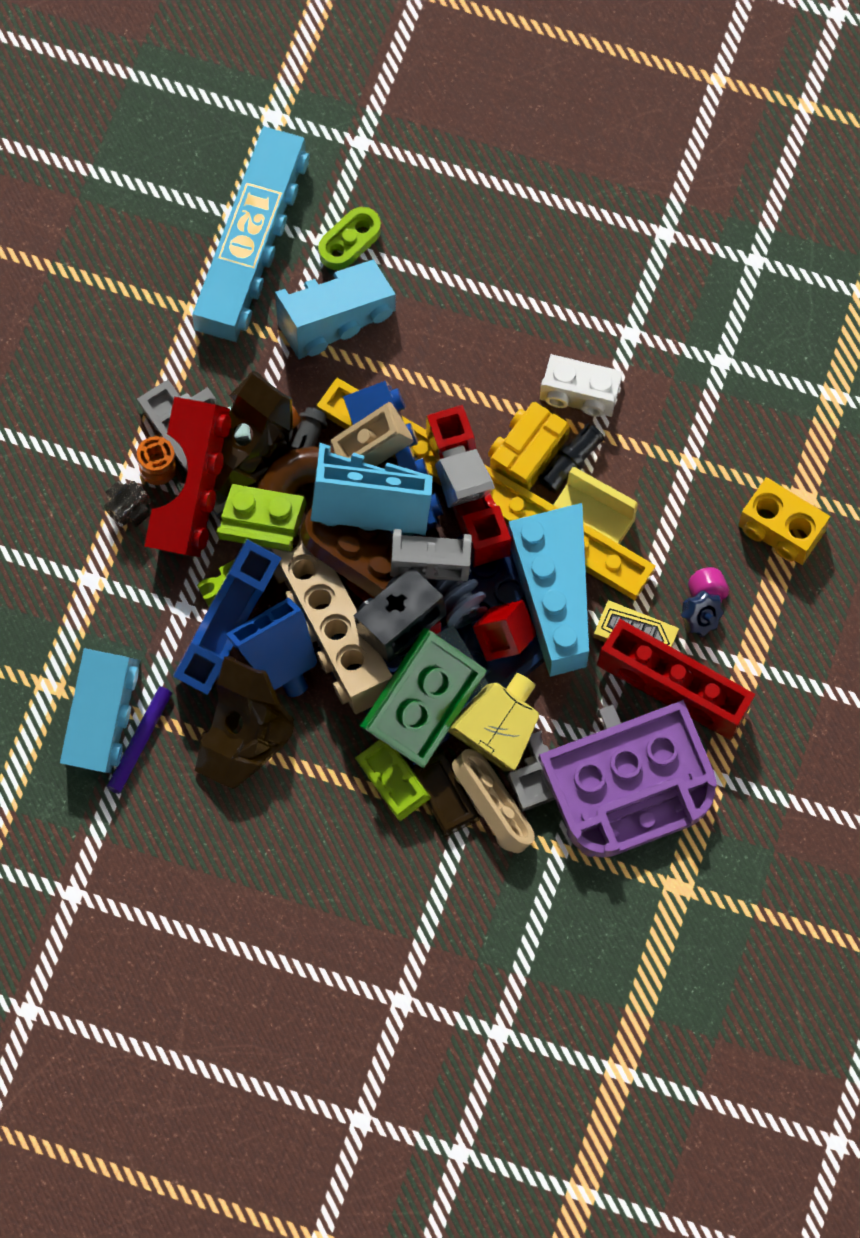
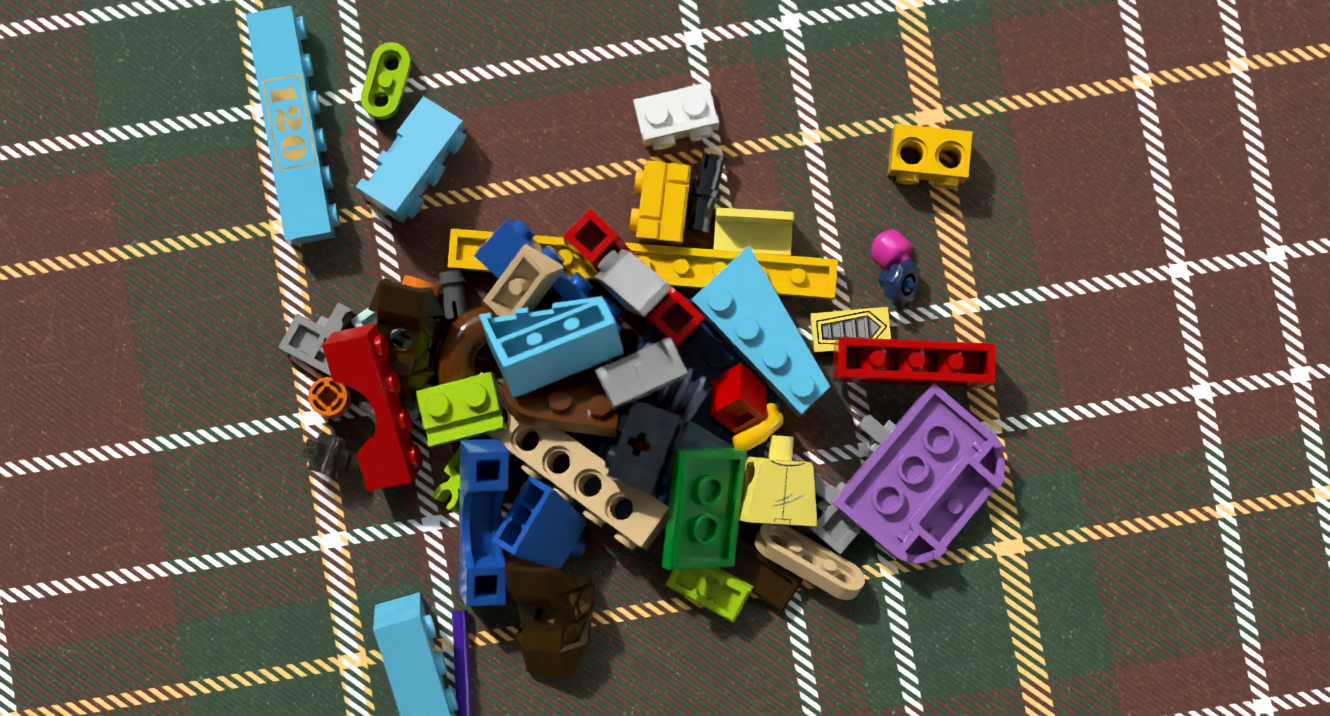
camera: 30 degrees left, 15 degrees up
none -> yellow arm [732,403,784,451]

